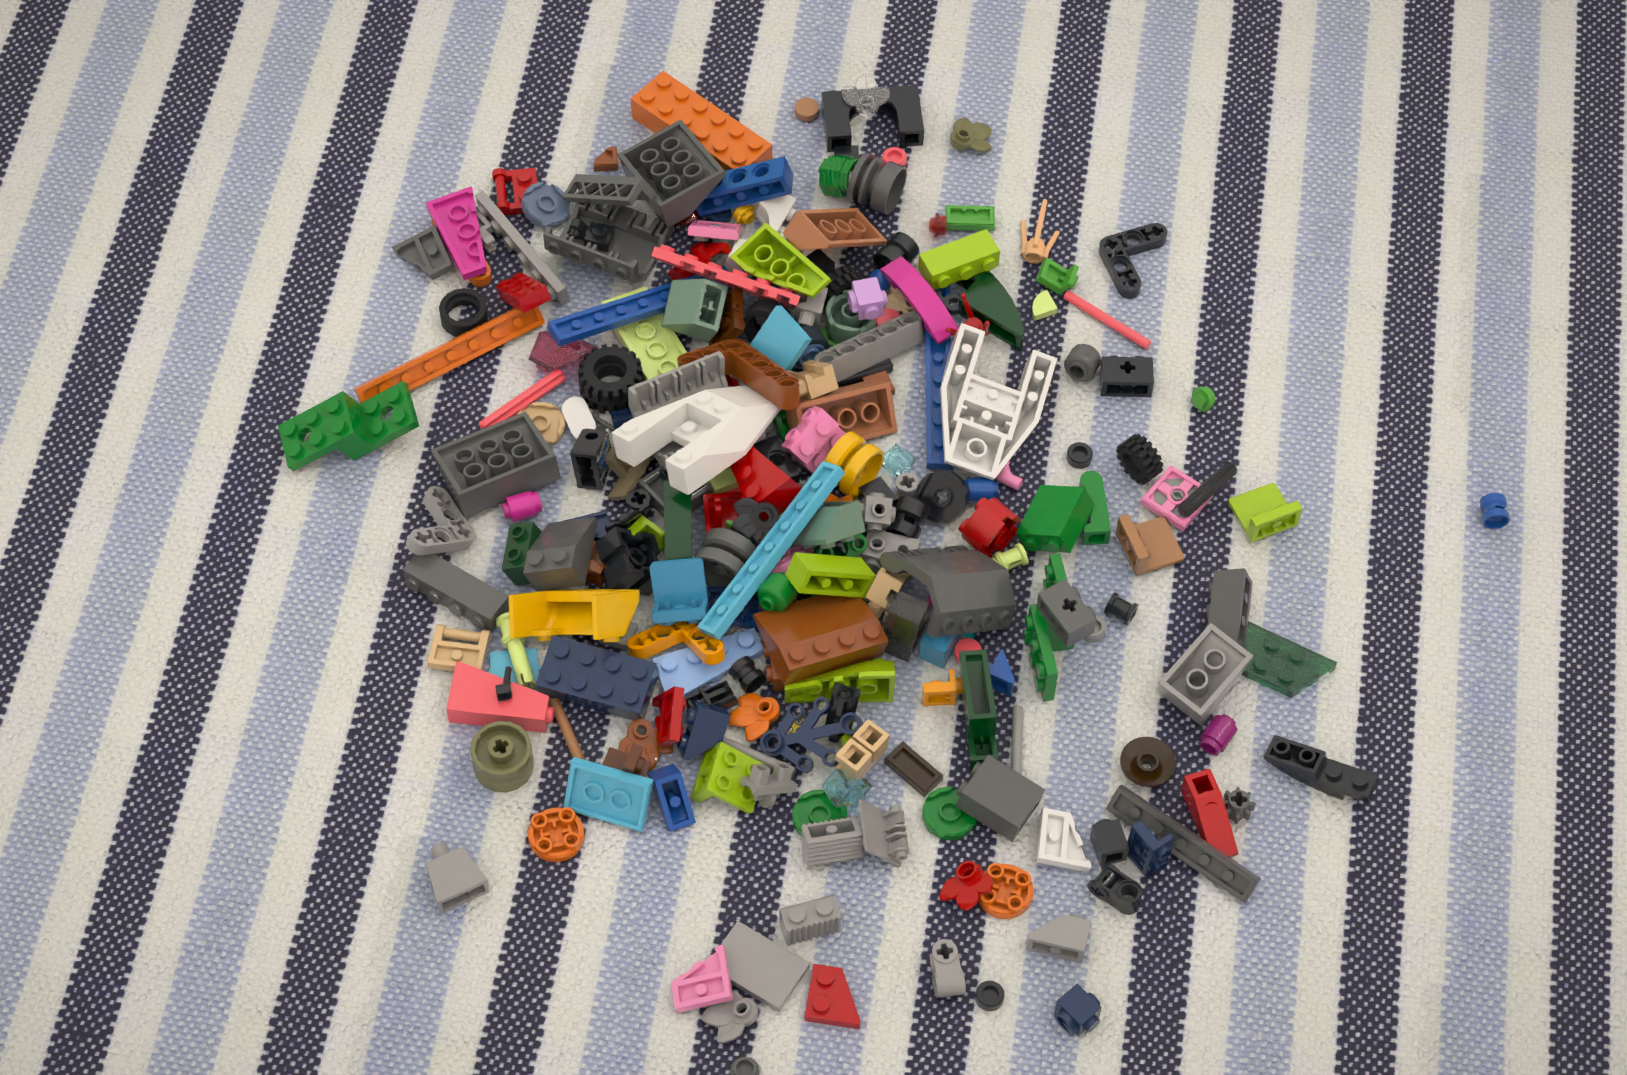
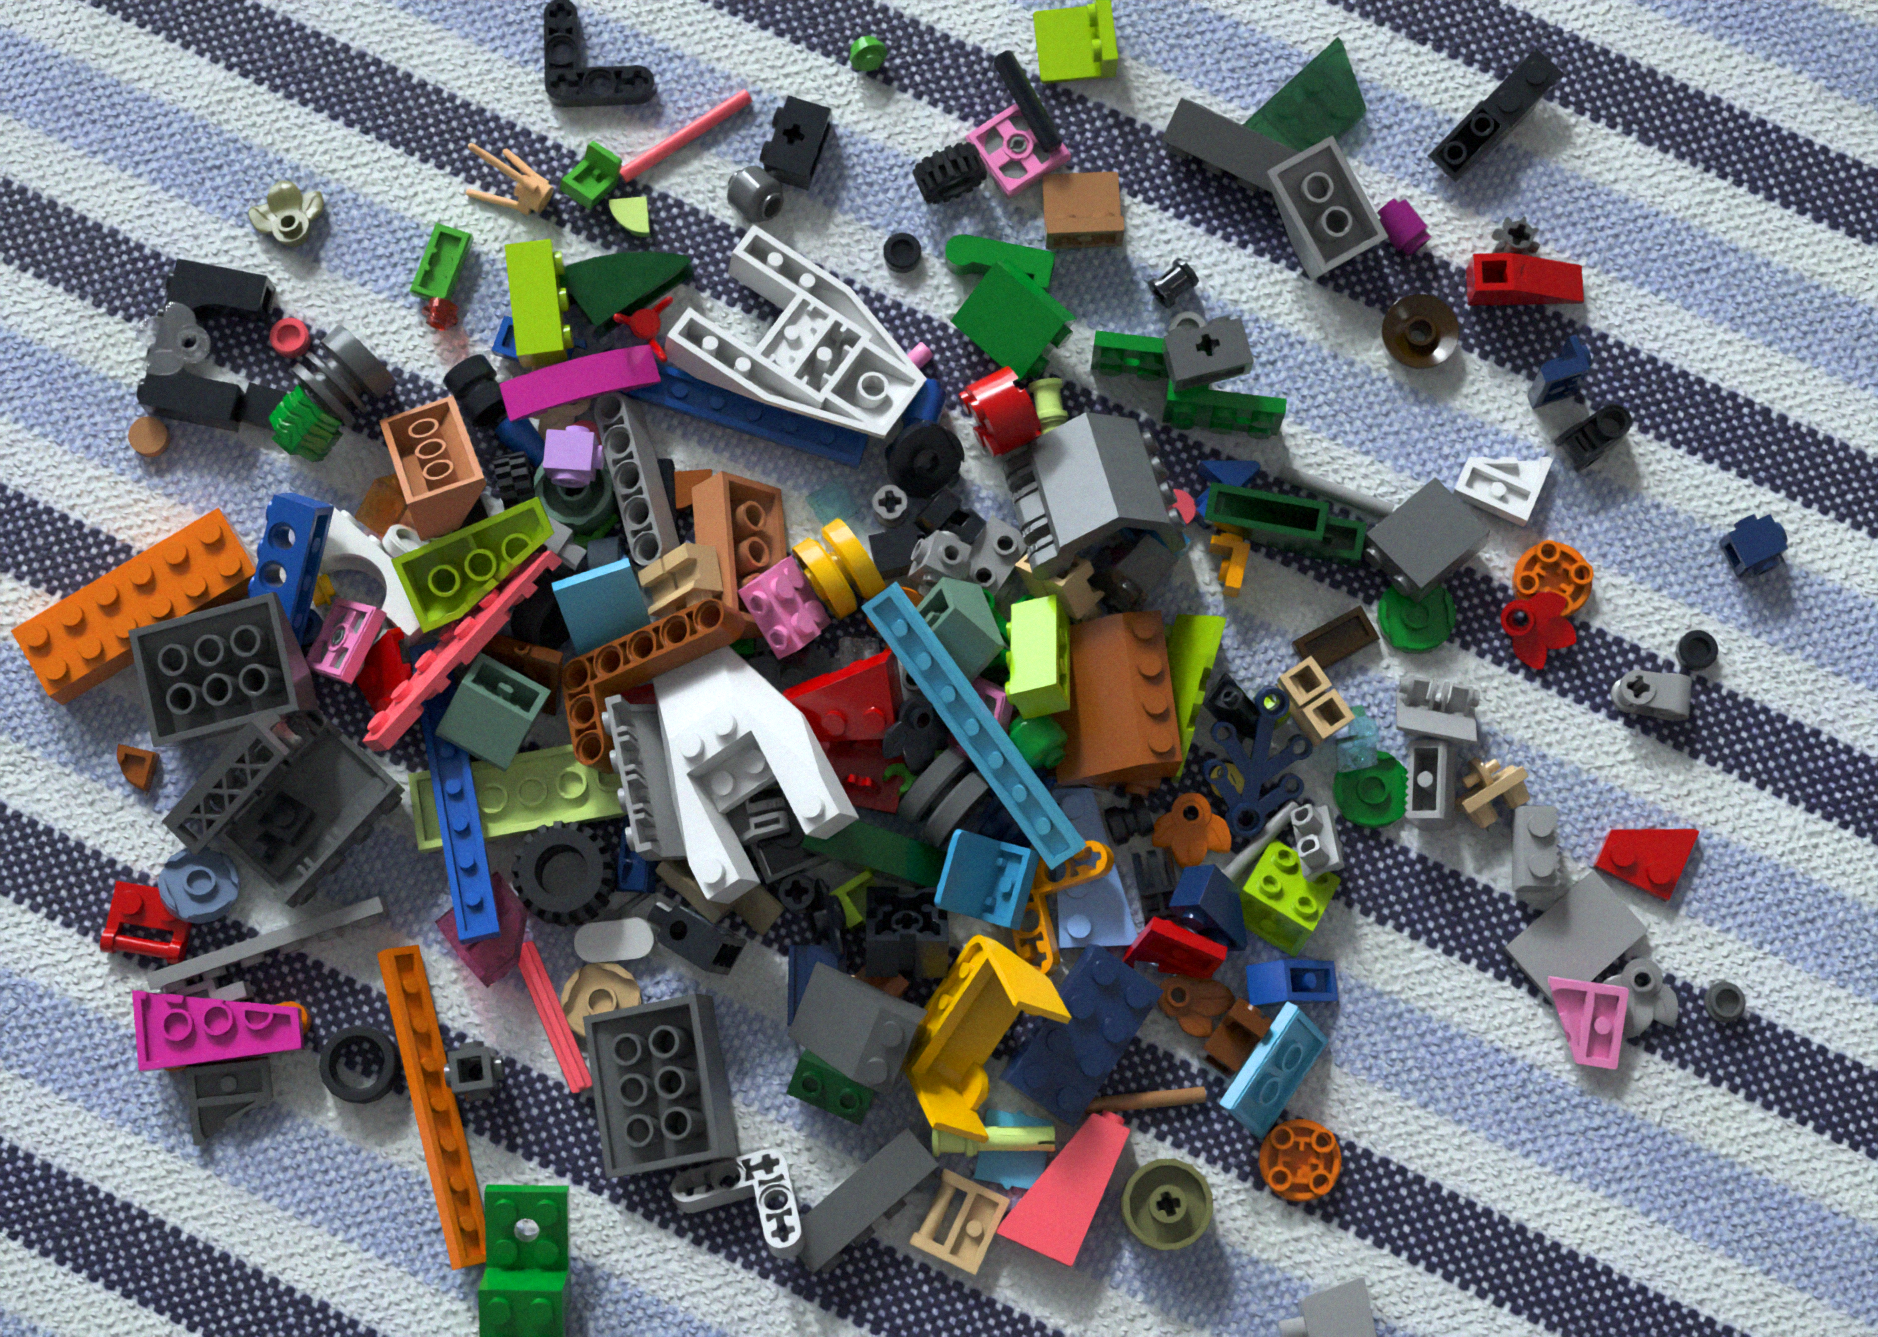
camera: 70 degrees left, 20 degrees up
red piece [495,273,551,313] -> none
black hand [495,666,512,701] -> none
dark pink brick [502,491,543,523] -> none
light grey slope [1026,914,1091,963] -> none
black brick [1090,819,1129,867] -> none
dark grey tile [1106,785,1261,903] -> none
none -> dark grey brick [444,1041,505,1102]
none -> tan hips [1454,757,1530,828]

